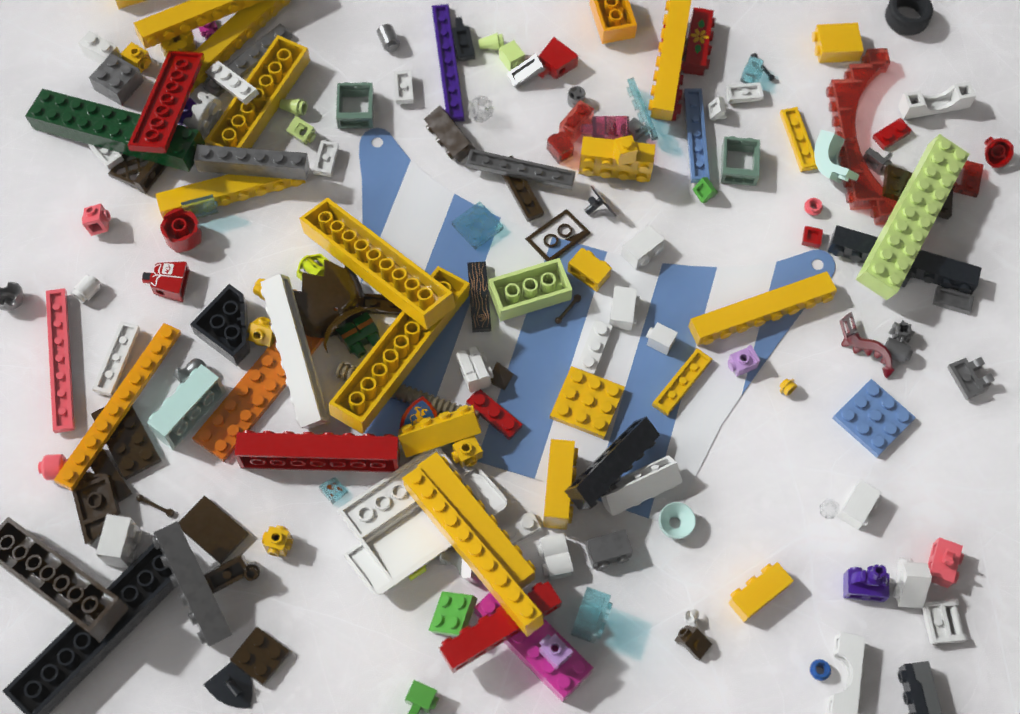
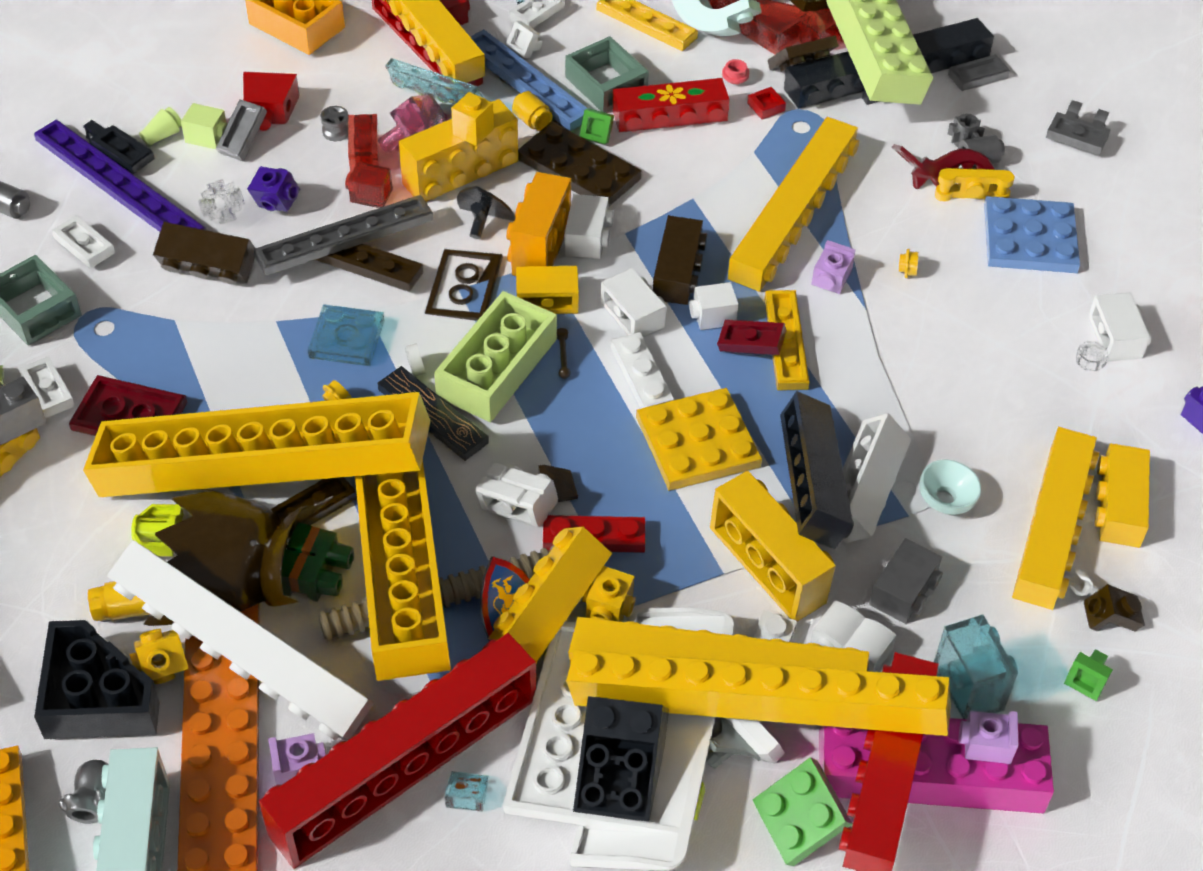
camera: 40 degrees left, 15 degrees down
none -> dark red tile [69,375,188,436]
none -> dark purple brick [247,166,301,212]
none -> lavender brick [268,733,326,785]
none -> yellow plate [322,380,352,401]
none -> white tile [405,343,426,377]
none -> light orange brick [506,172,571,276]
none -> yellow brick [512,91,553,131]
none -> dark brown plate [518,121,642,207]
none -> black slope [573,696,669,822]
none -> red brick [612,78,730,132]
none -> dark brown brick [652,215,707,305]
none -> dark red plate [717,320,787,355]
none -> dark brown plate [767,35,839,72]
none -> yellow plate [935,168,1015,202]
none -> yellow brick [1012,427,1100,610]
none -> bright green tile [1064,649,1113,701]

